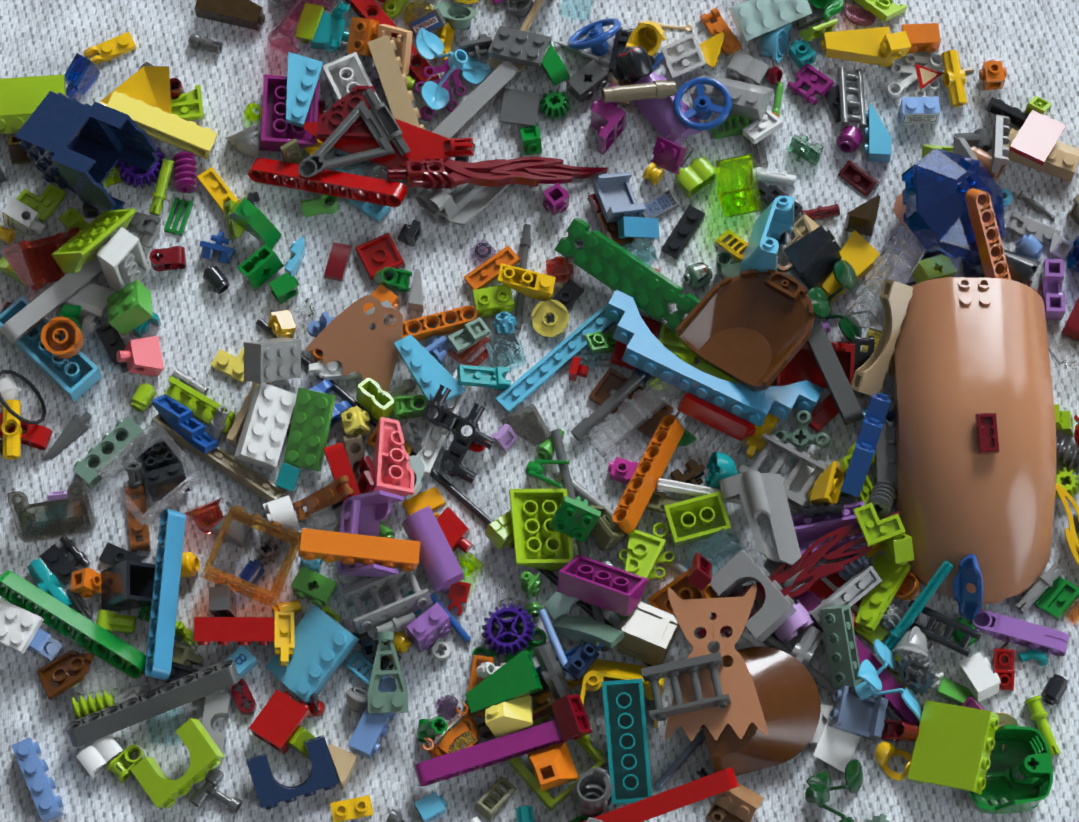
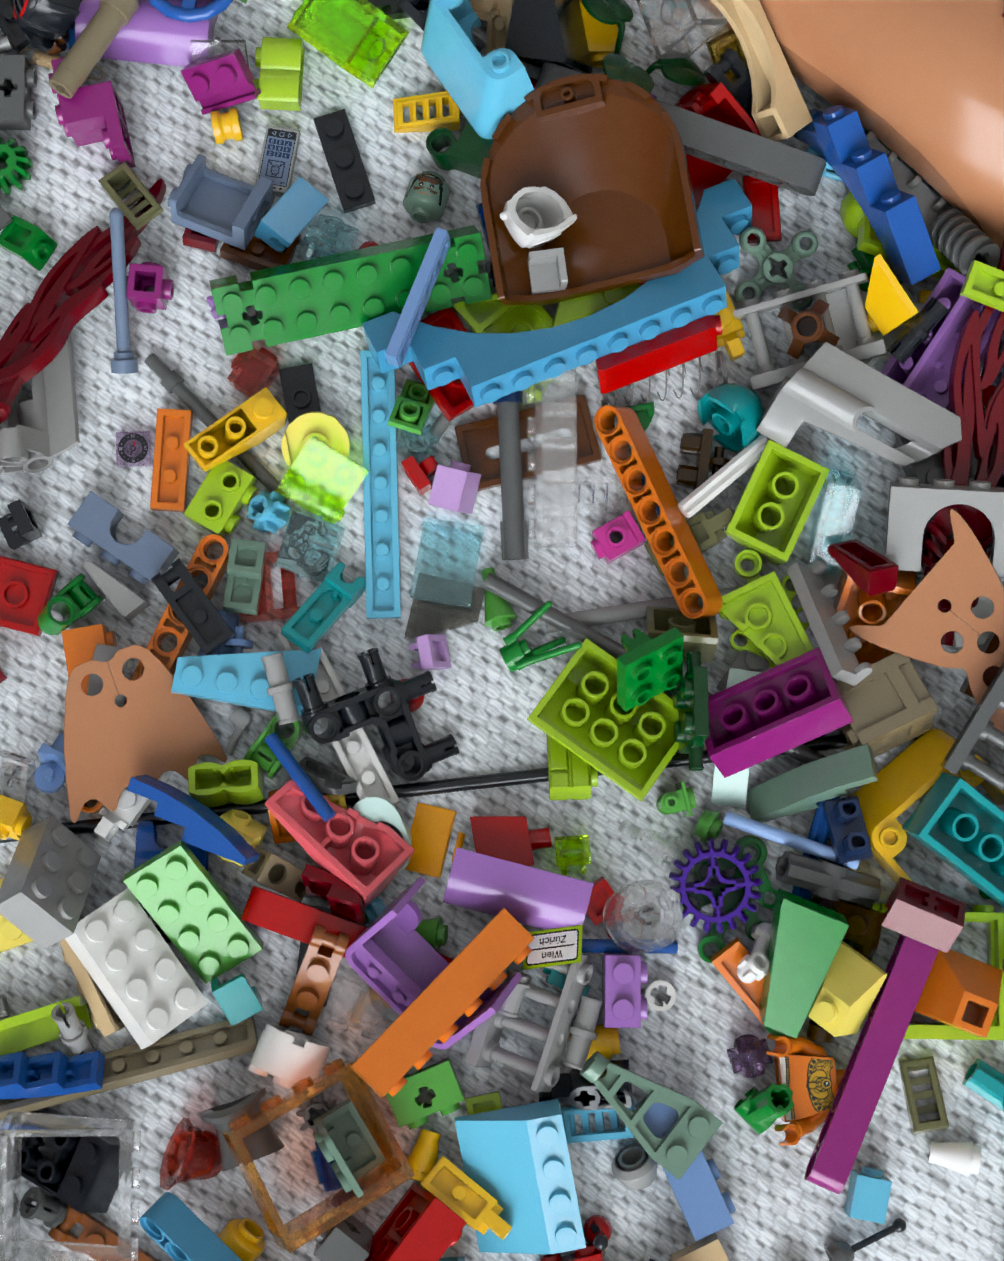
camera: 50 degrees left, 15 degrees up
none -> sand blue arch [67,491,180,586]
none -> olive slope [98,161,164,231]
none -> sand blue piece [109,208,138,374]
none -> blue slope [127,774,259,865]
none -> black plate [151,558,236,655]
none -> light grey pin [261,652,301,725]
none -> blue bar [264,732,336,822]
none -> clear neon green hinge [275,435,369,525]
none -> sand green bracket [312,1098,386,1198]
none -> medium blue tile [385,227,451,367]
none -> clear light blue piece [409,517,485,608]
none -> lavender brick [428,460,481,514]
none -> light grey pin [497,970,531,1018]
none -> white helmet [500,186,577,249]
none -> sticker [522,925,583,970]
none -> light grey panel [527,247,568,295]
none -> clear brick [603,880,683,954]
none -> dark green plate [673,651,709,771]
none -> reddish brown rock [777,299,840,359]
none -> light grey hinge [787,560,873,686]

